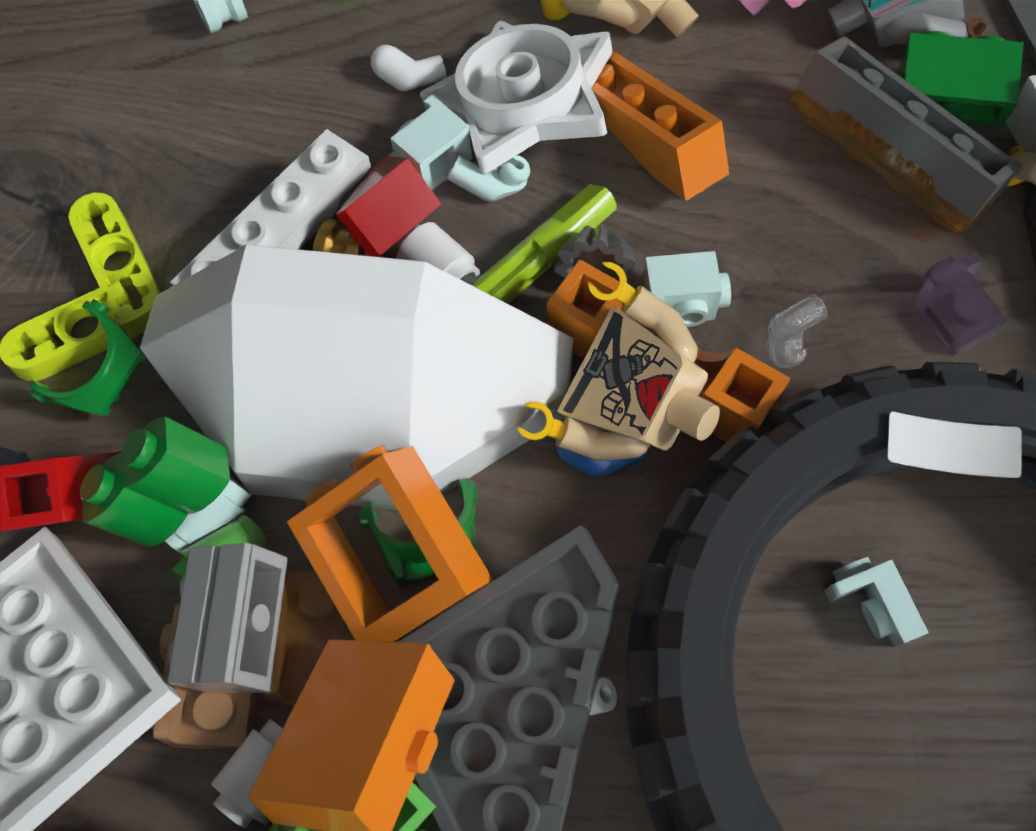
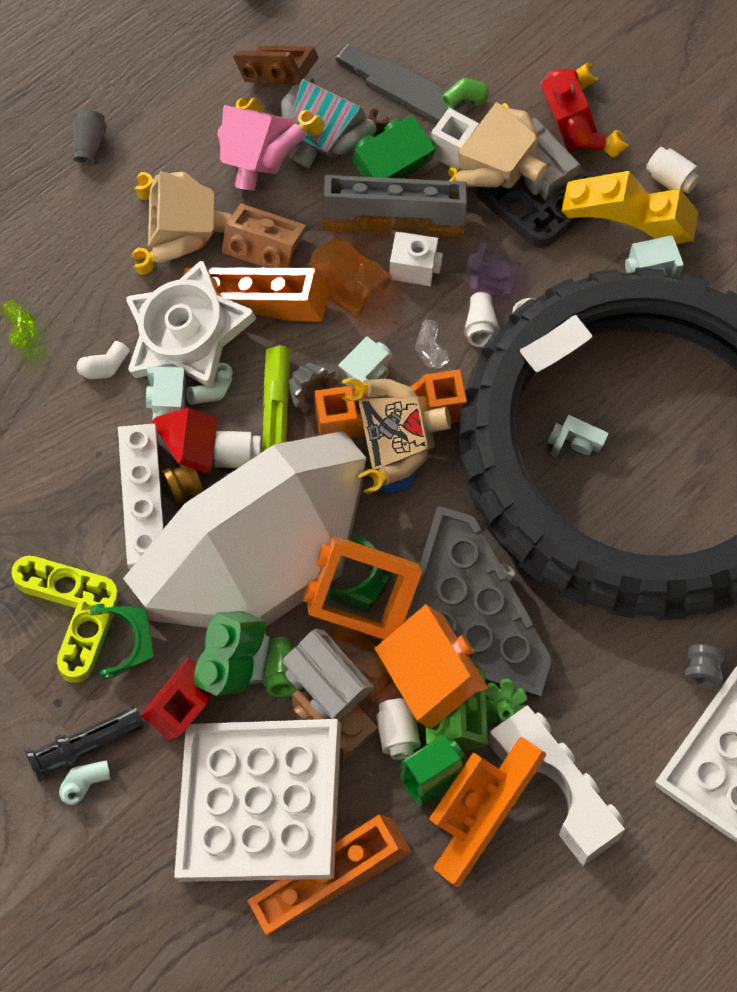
camera: 50 degrees left, 0 degrees up
none -> medium nougat bracket [222,204,306,268]
none -> clear orange bracket [307,237,392,316]
none -> white brick [389,232,443,286]
none -> white cone [464,292,499,347]

